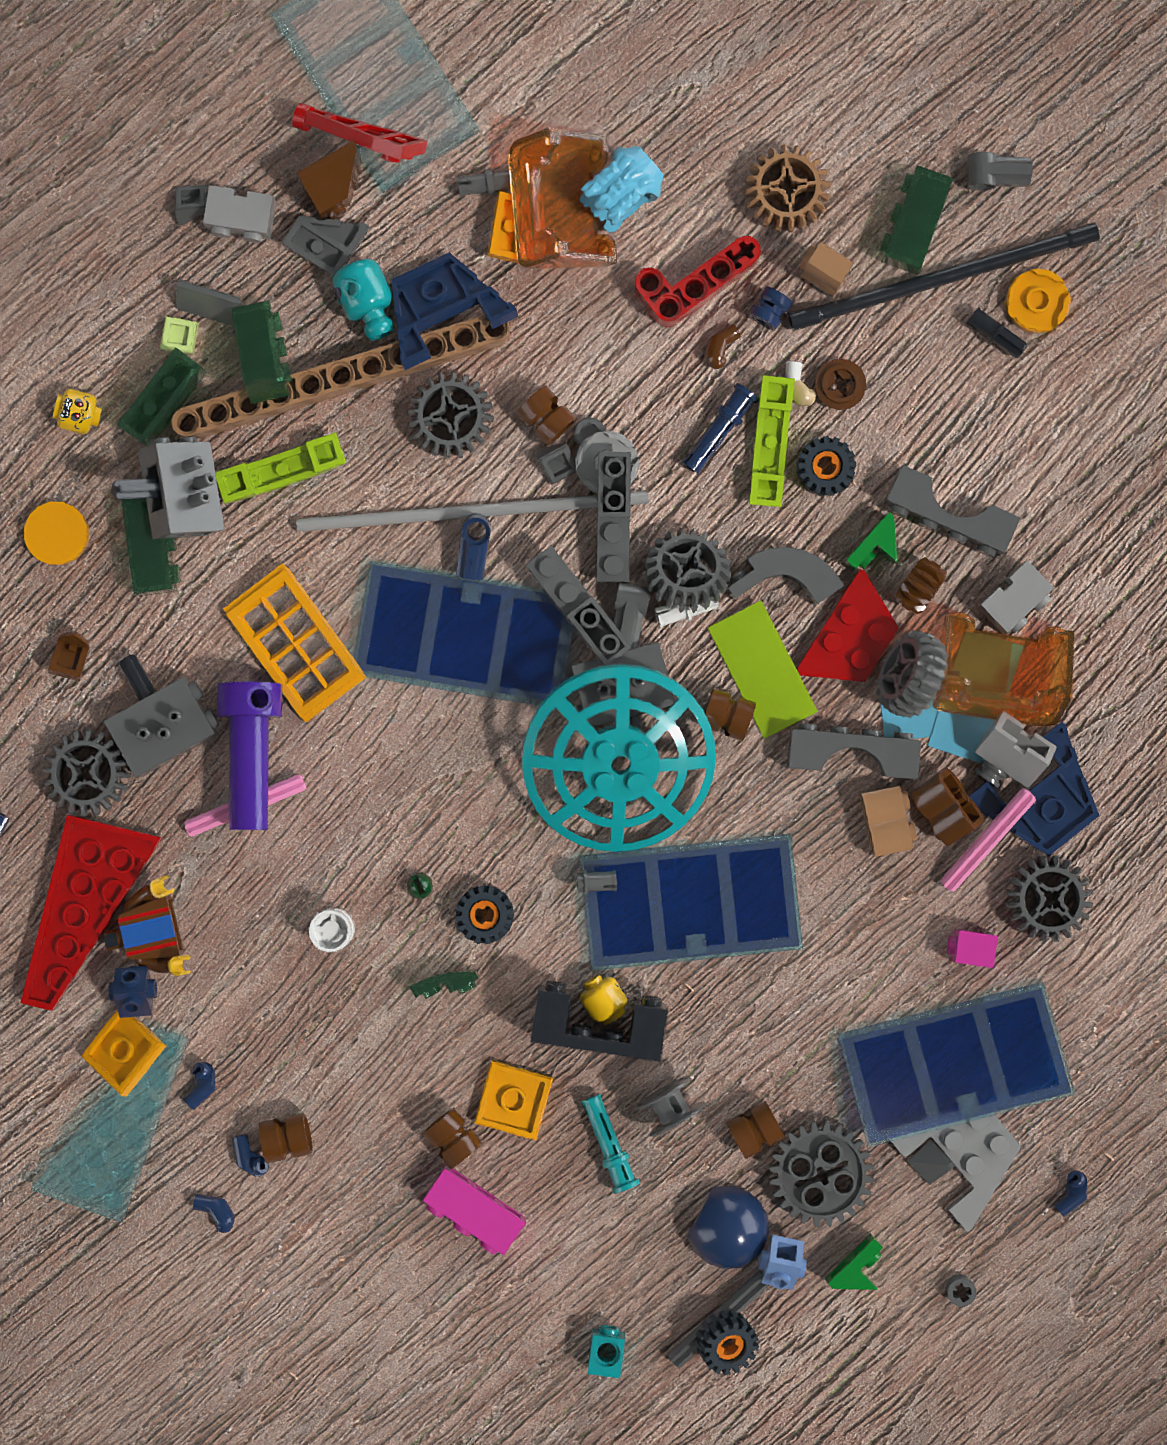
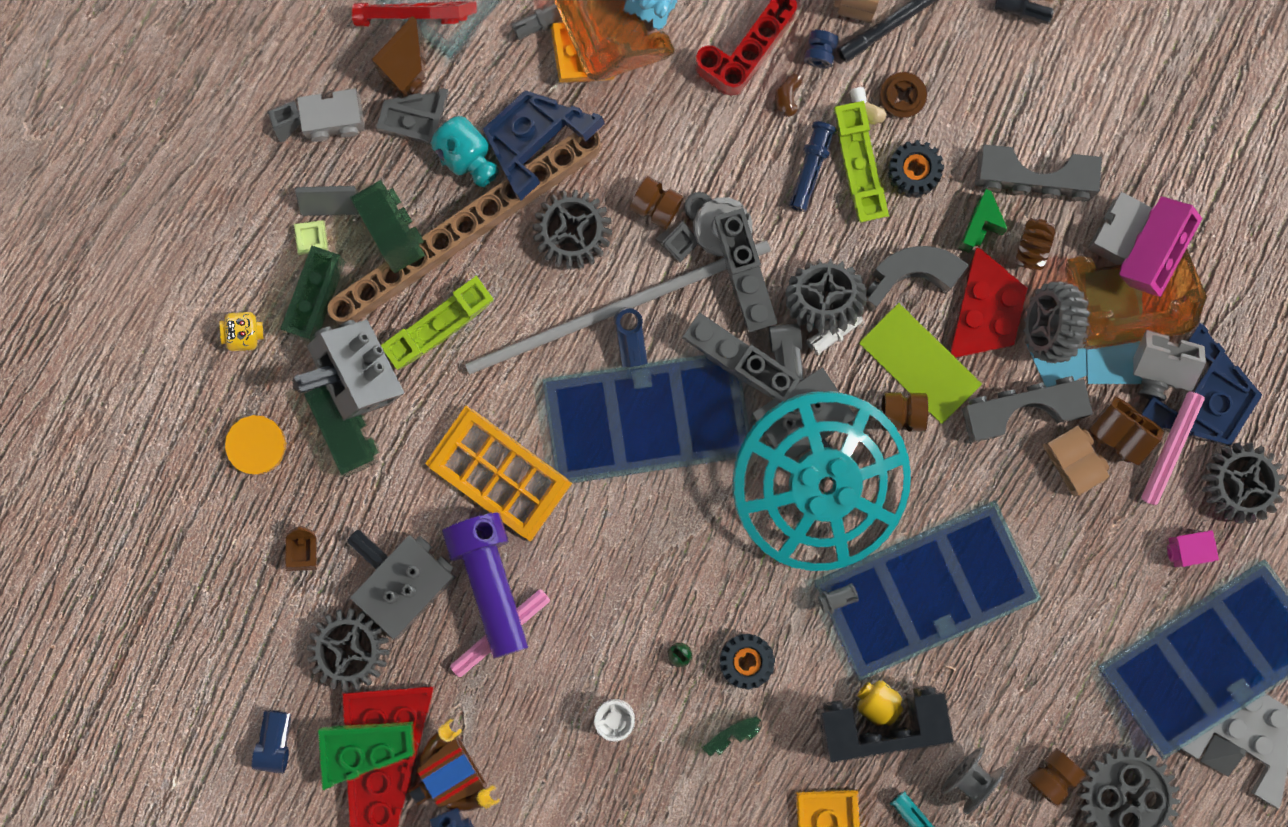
camera: 10 degrees left, 5 degrees down
none -> green wing [318,722,414,791]
none -> dark pink brick [1119,196,1202,297]

